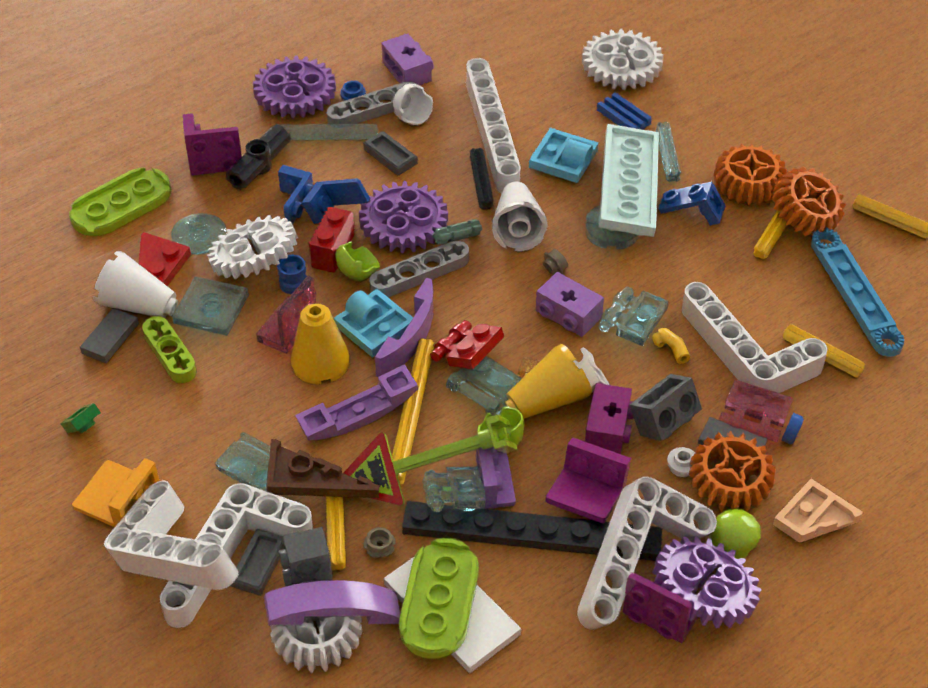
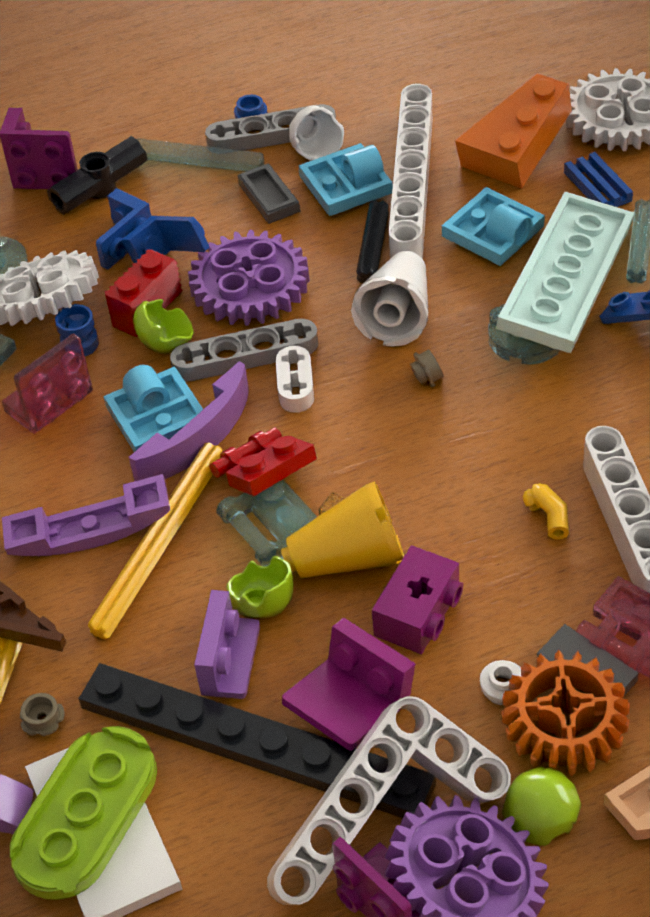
camera: 20 degrees right, 0 degrees up
medium lavender gear [253,56,336,118] -> none
yellow cone [291,304,350,384] -> none
lime piece [343,414,518,506] -> none
medium lavender brick [381,33,434,85] -> none
clear light blue plate [422,467,486,512] -> none
sand green axle [433,219,483,245] -> none
medium lavender brick [536,272,604,337] -> none
white plate [573,347,610,392] -> none
clear light blue plate [598,286,669,346] -> none
dark grey brick [630,374,702,441] -> none
none -> white beam [276,346,314,413]
none -> medium azure plate [298,143,393,216]
none -> orange wedge [455,73,572,189]

